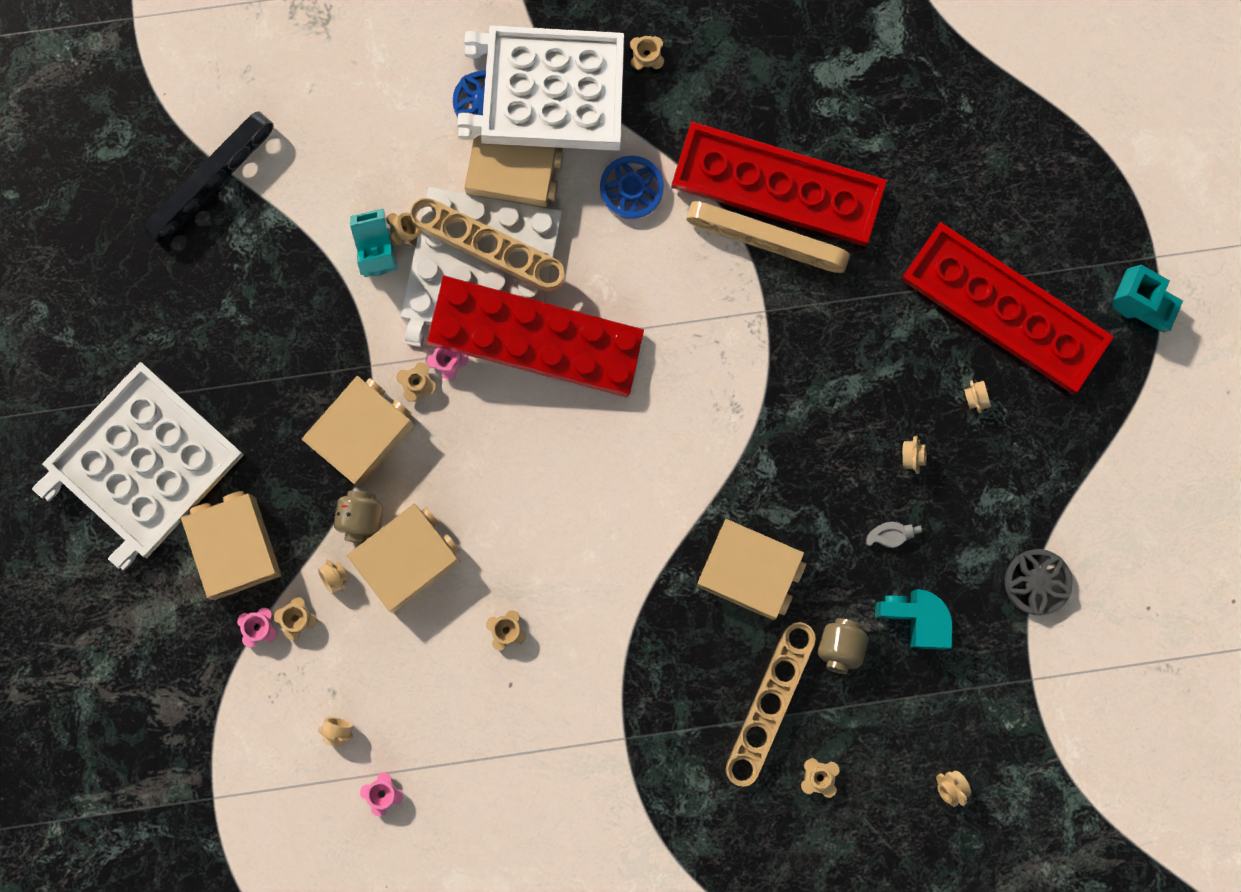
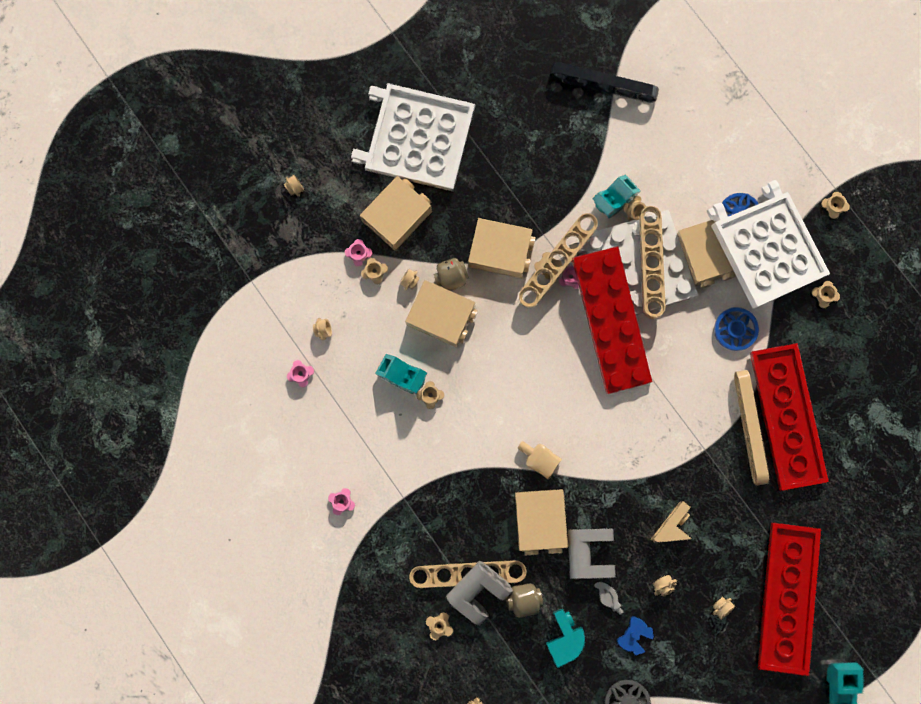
camera: 70 degrees right, 0 degrees up
none -> tan plate [284,175,304,196]
none -> bright pink plate [328,488,355,515]
none -> teal brick [375,354,428,394]
none -> light grey connector [446,561,513,625]
none -> tan piece [517,441,562,479]
none -> tan beam [519,213,598,308]
none -> light grey connector [568,529,615,578]
none -> blue piece [617,616,653,655]
none -> tan slope [651,501,691,542]

